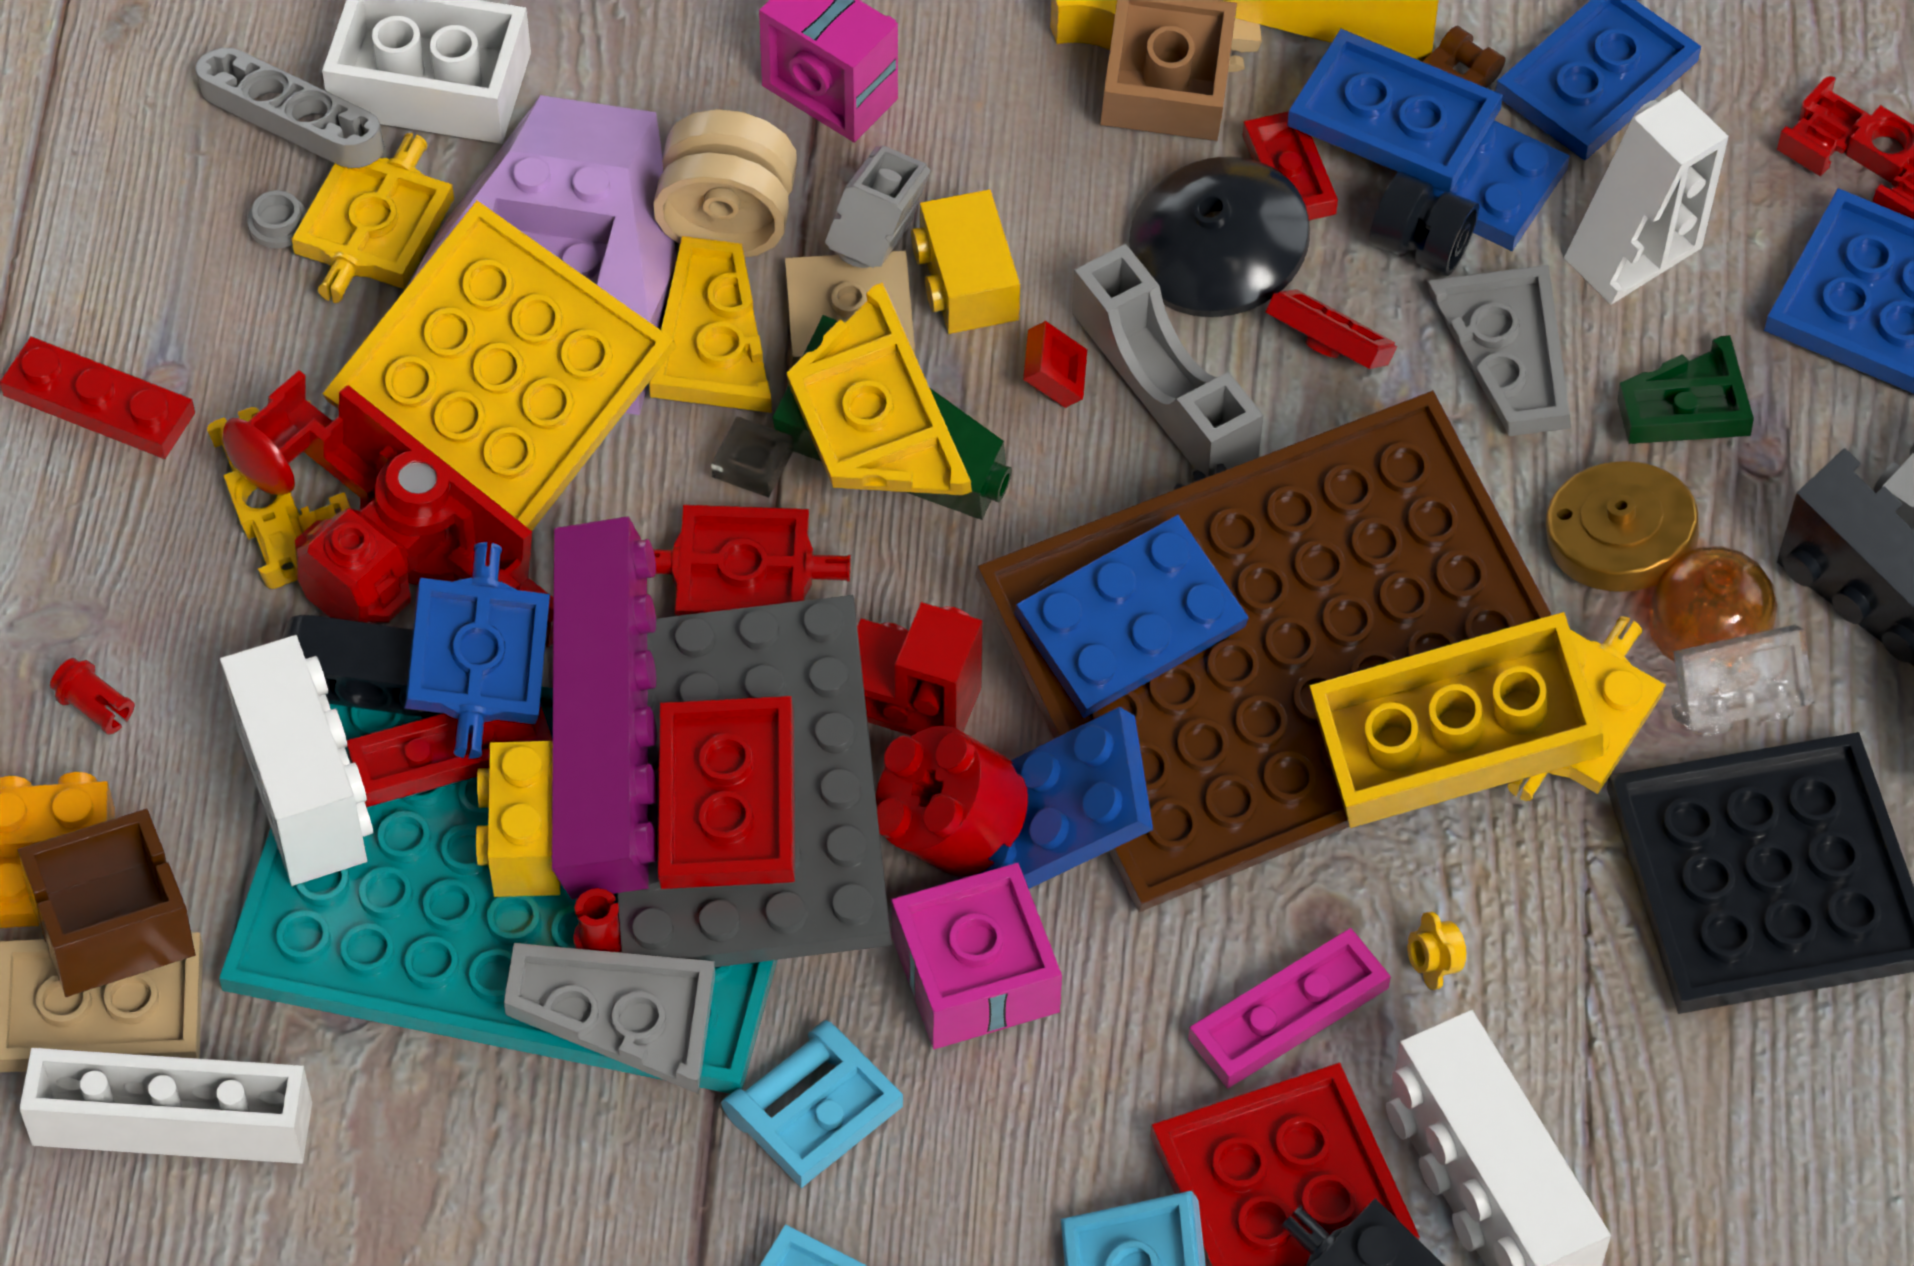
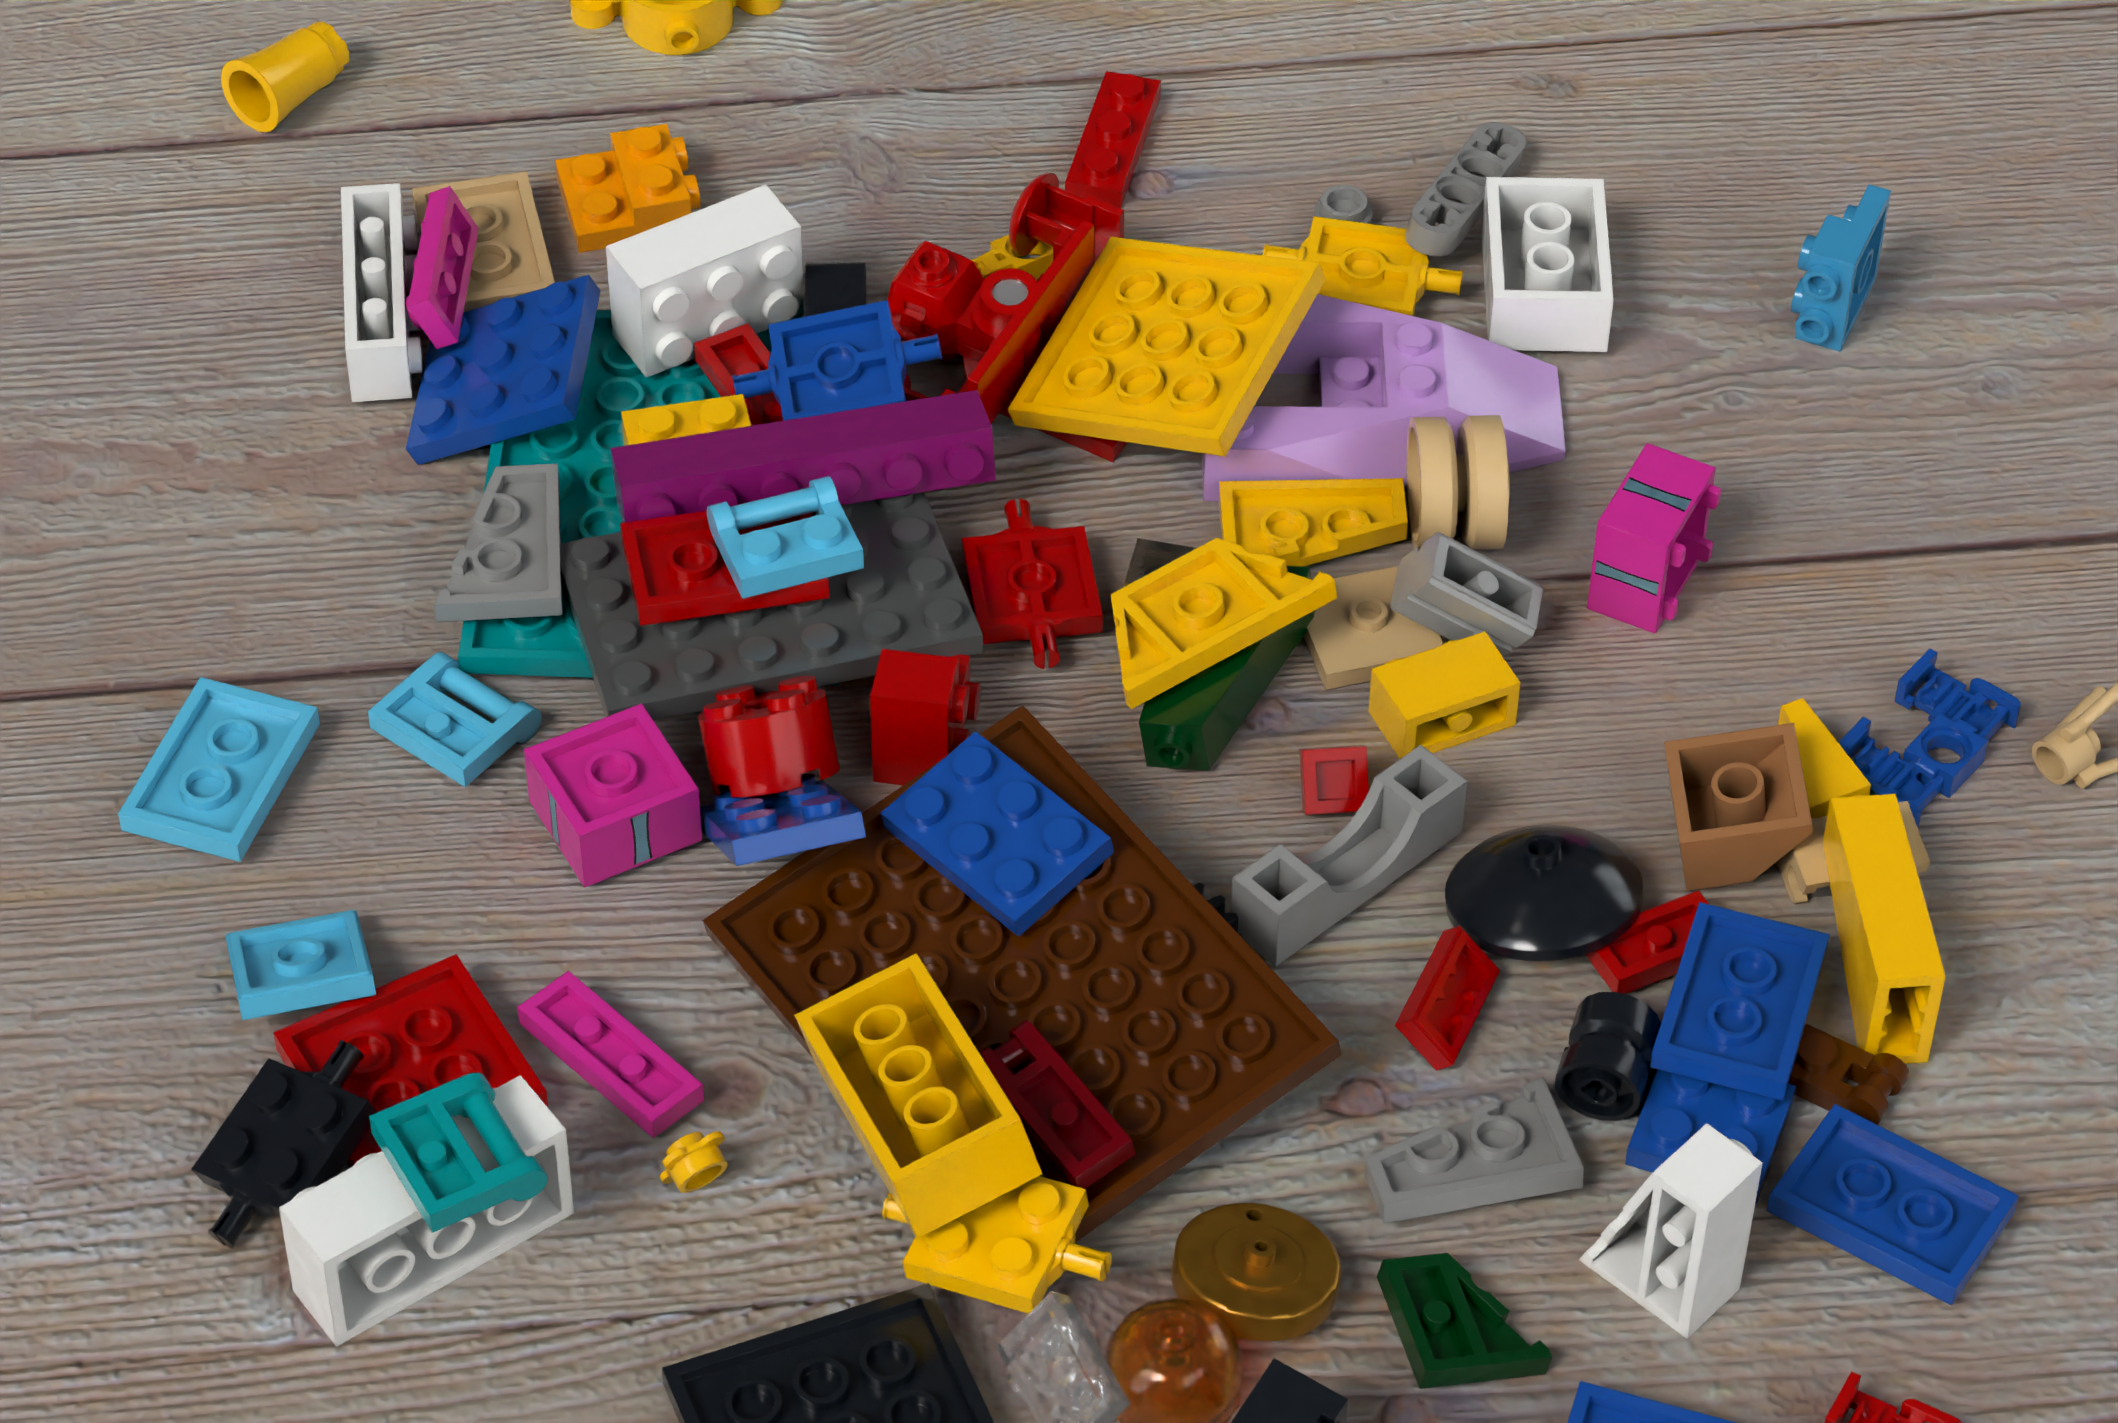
camera: 80 degrees right, 10 degrees down
reddish brown piece [17,808,196,997] -> none
red pin [50,658,135,735] -> none
red pin [573,888,622,953] -> none
none -> teal plate [369,1073,548,1233]
none -> dark pink plate [406,186,479,349]
none -> blue plate [406,275,601,465]
none -> medium azure plate [707,476,864,599]
none -> dark red plate [979,1020,1136,1189]

